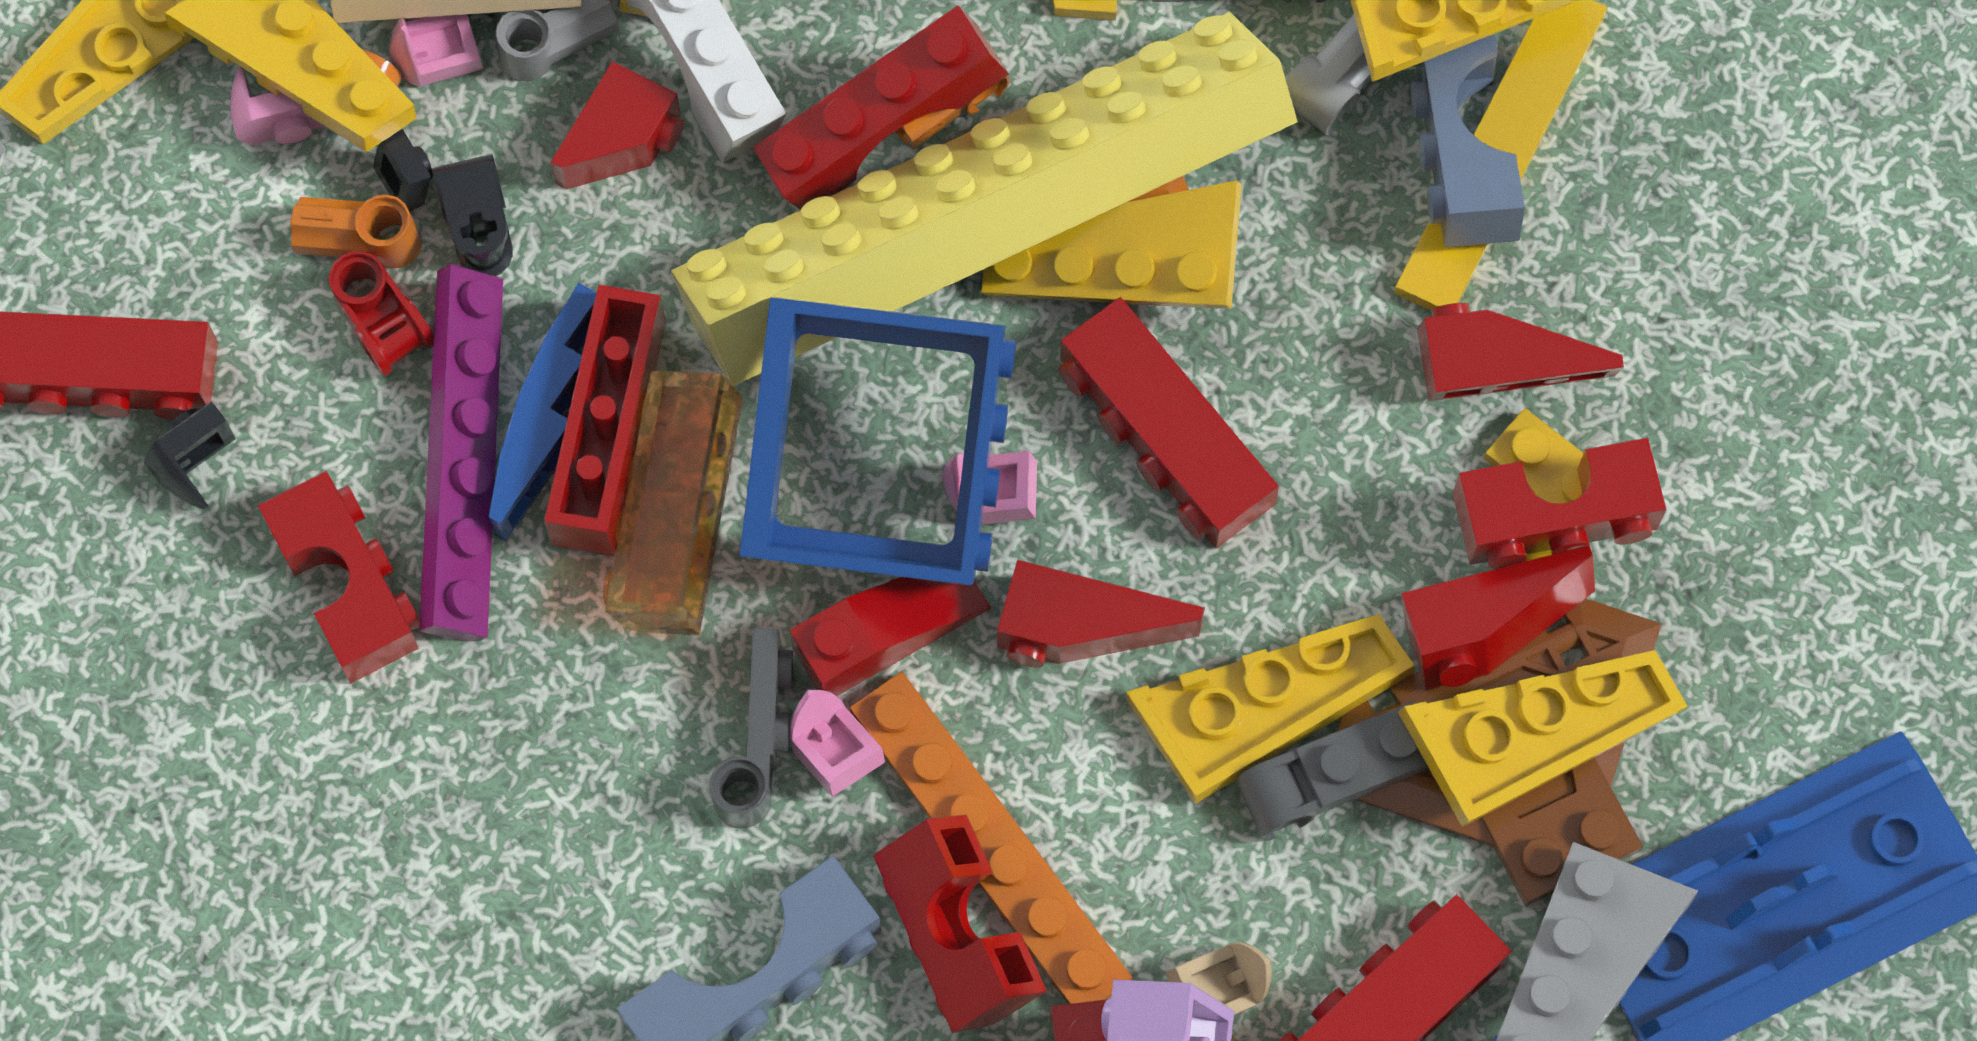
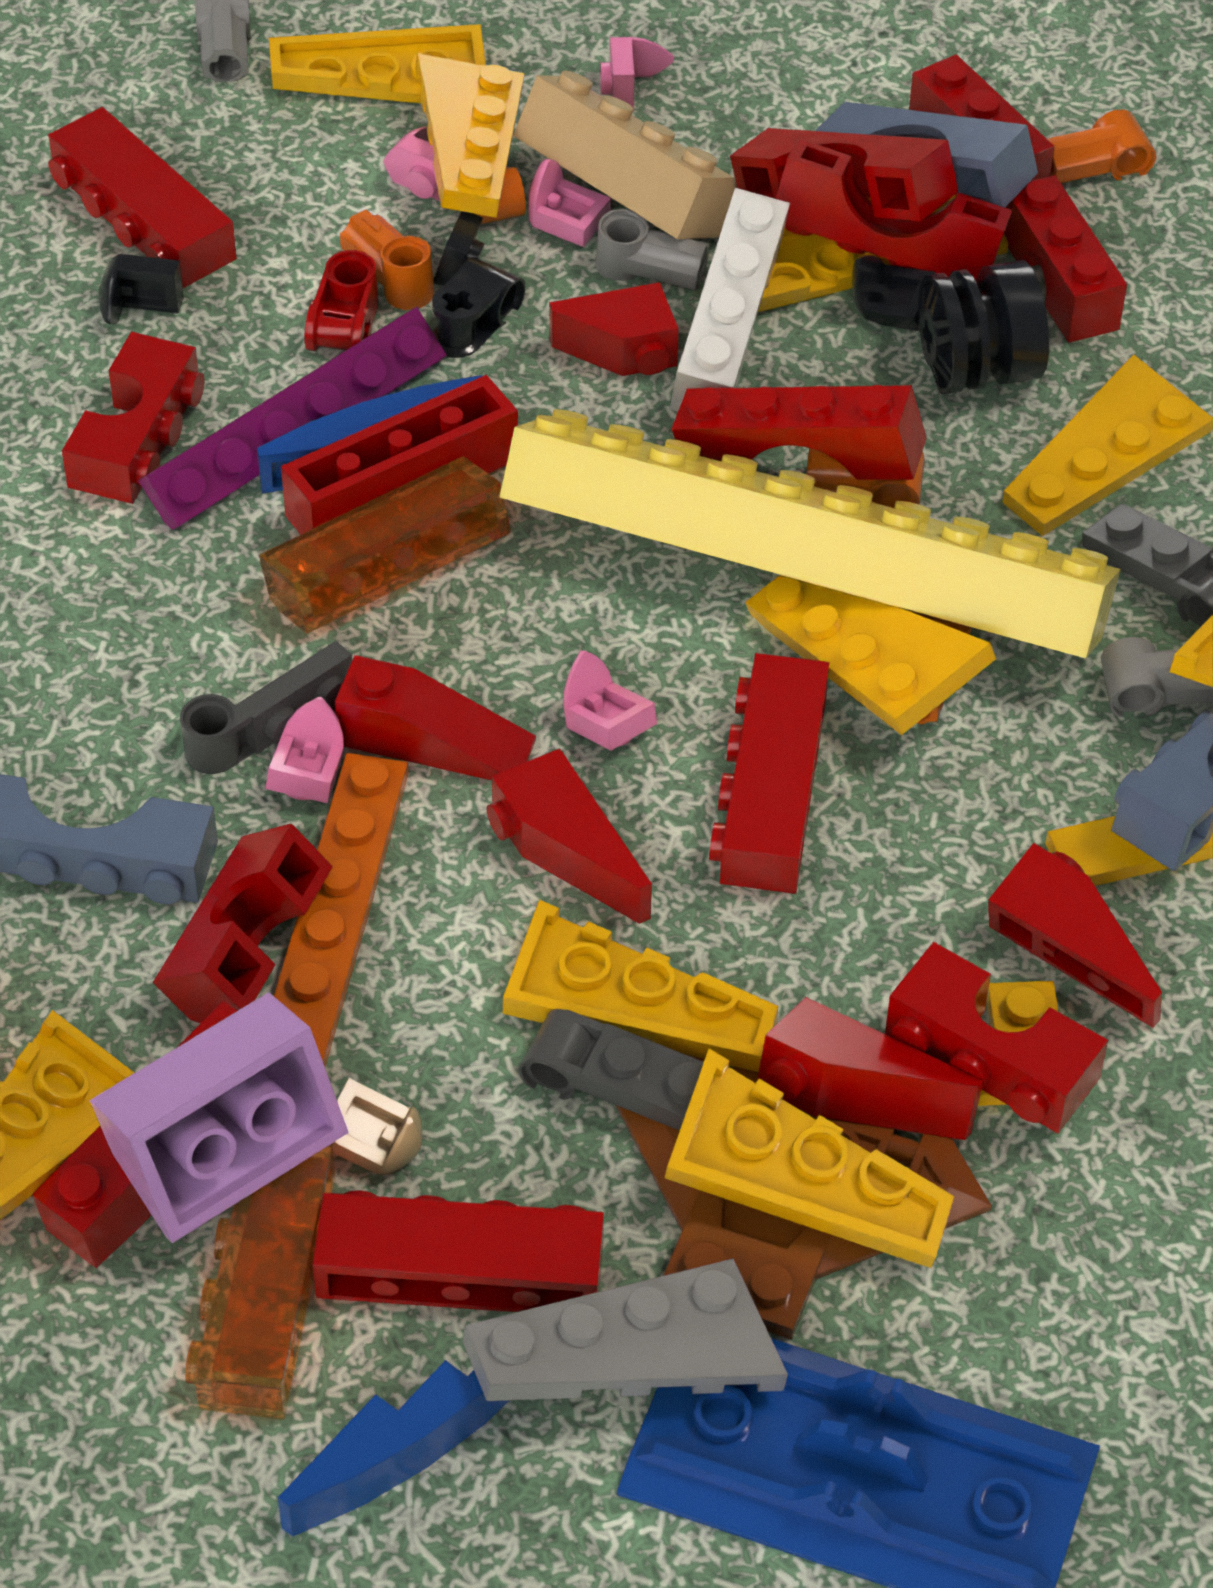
camera: 45 degrees right, 20 degrees down
blue piece [739,297,1016,585] -> none

